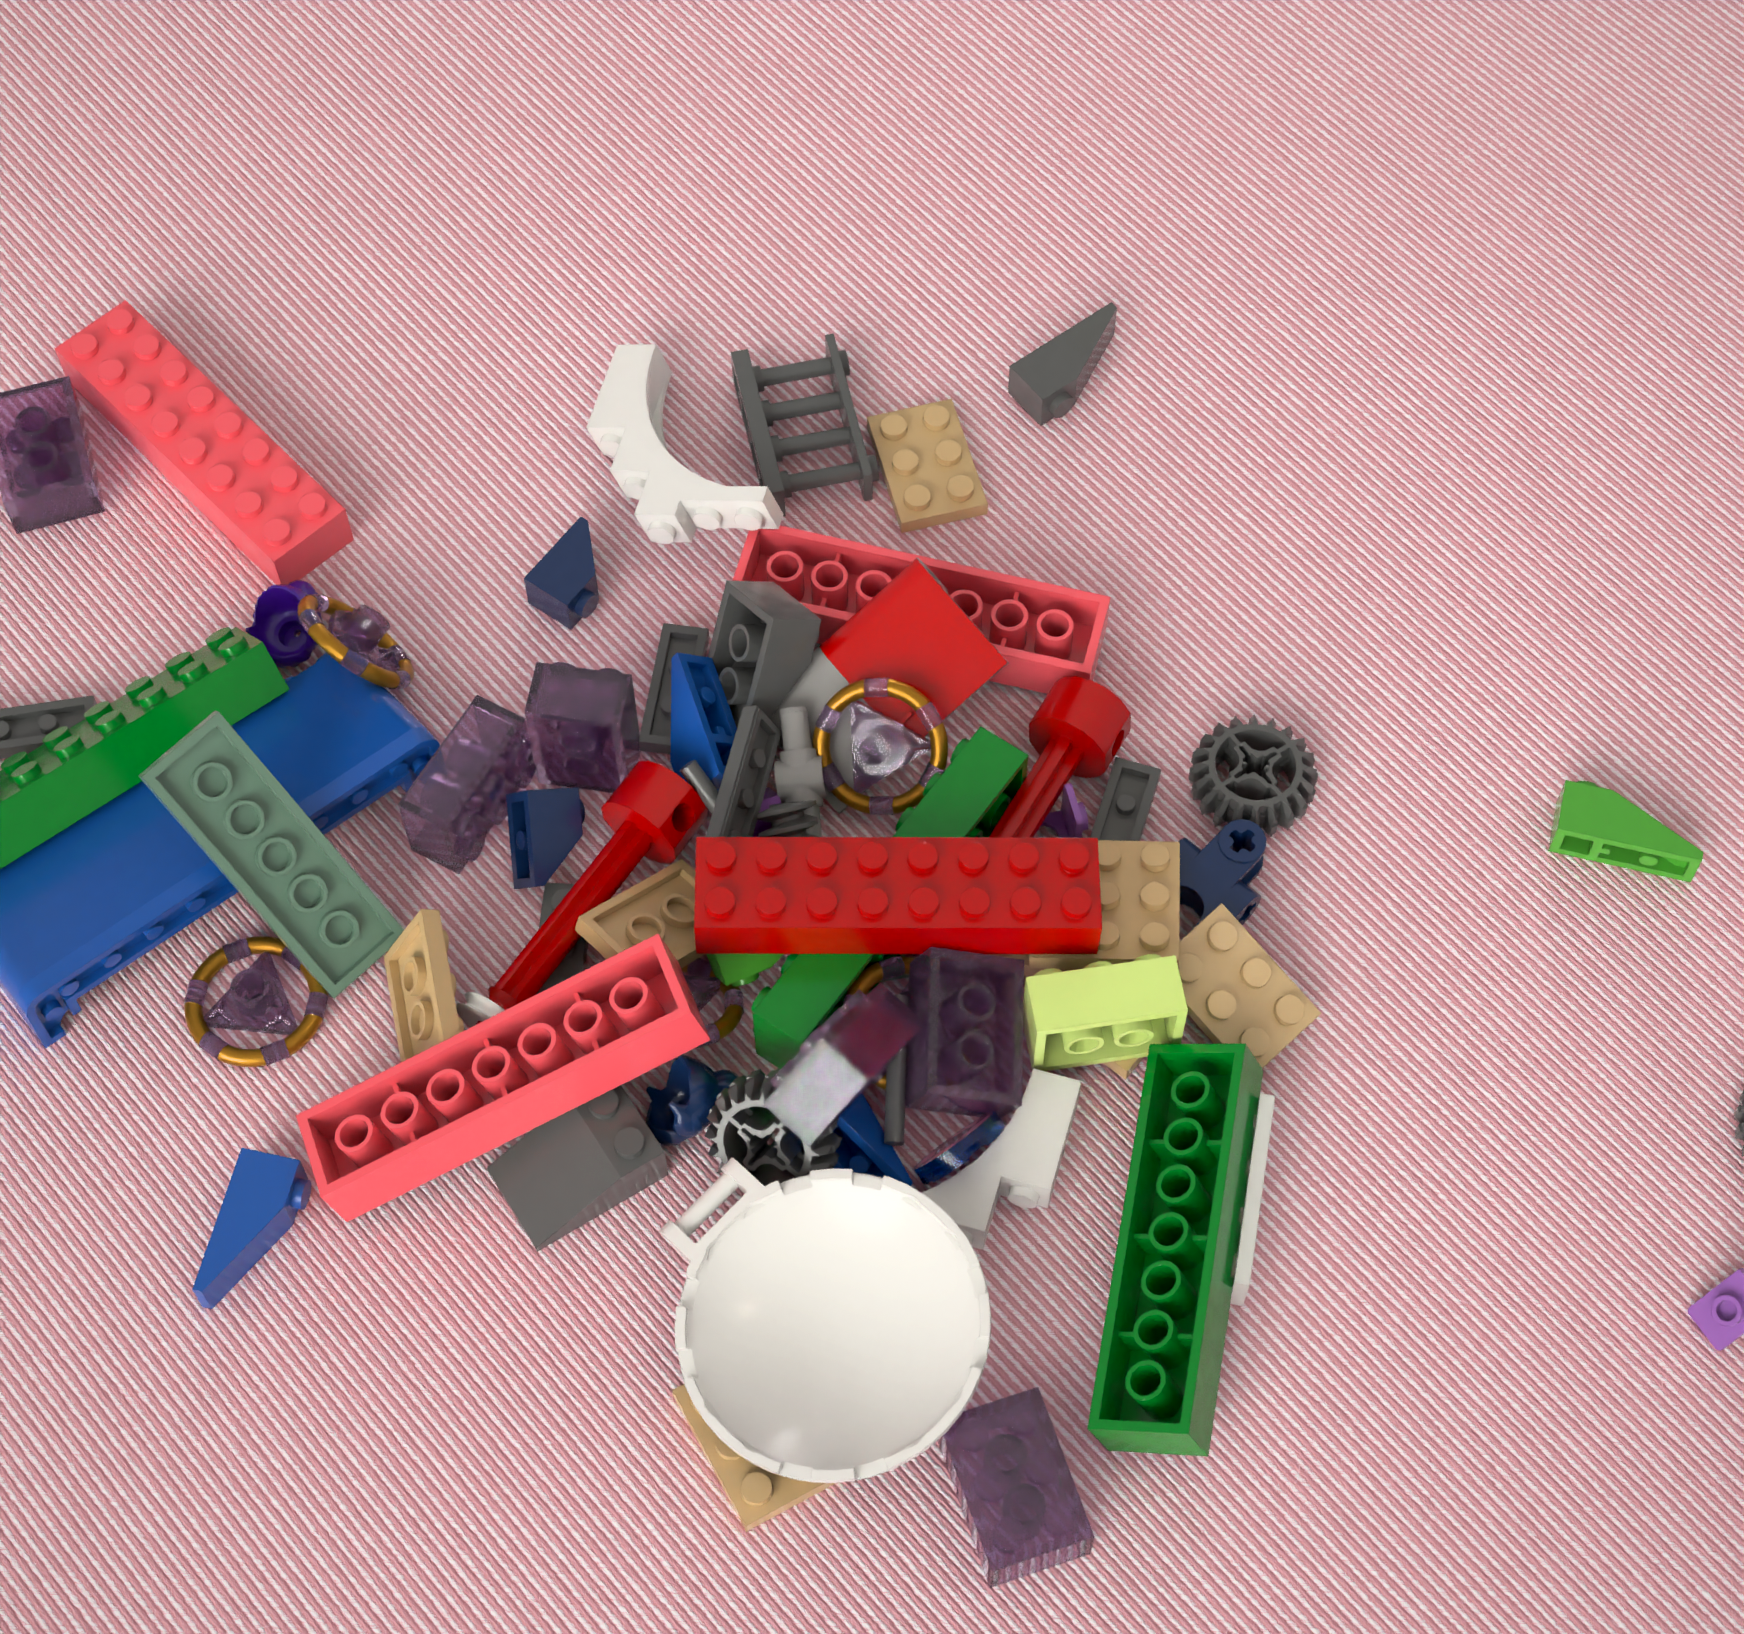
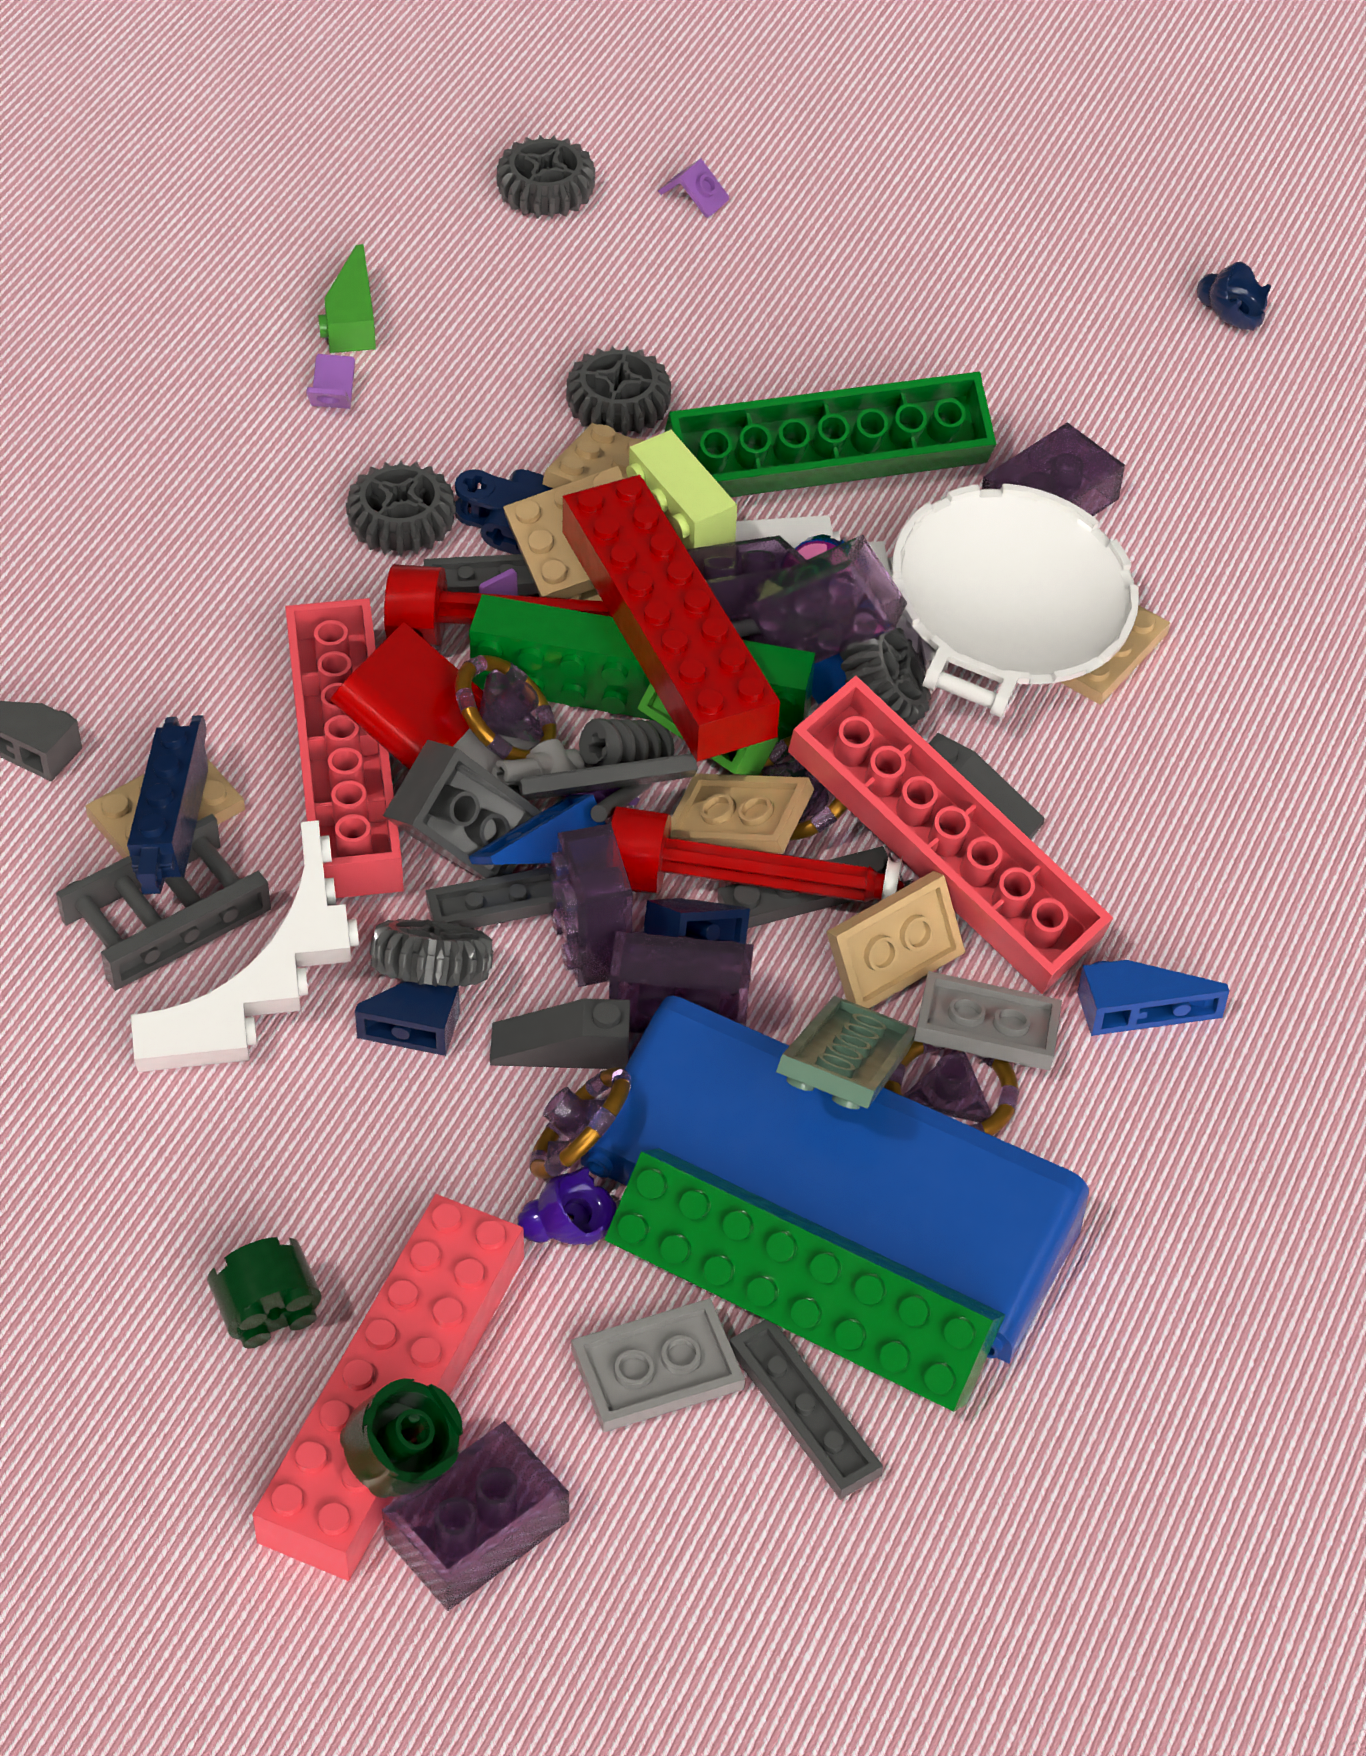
camera: 115 degrees left, 10 degrees down
none -> dark blue hinge [127,715,208,894]
none -> dark green brick [207,1237,321,1349]
none -> medium lavender bracket [306,354,355,409]
none -> dark green brick [340,1378,463,1498]
none -> dark grey gear [370,918,494,987]
none -> dark grey slope [490,998,630,1069]
none -> dark grey gear [566,346,671,436]
none -> light grey plate [571,1298,745,1433]
none -> light grey plate [914,971,1062,1071]

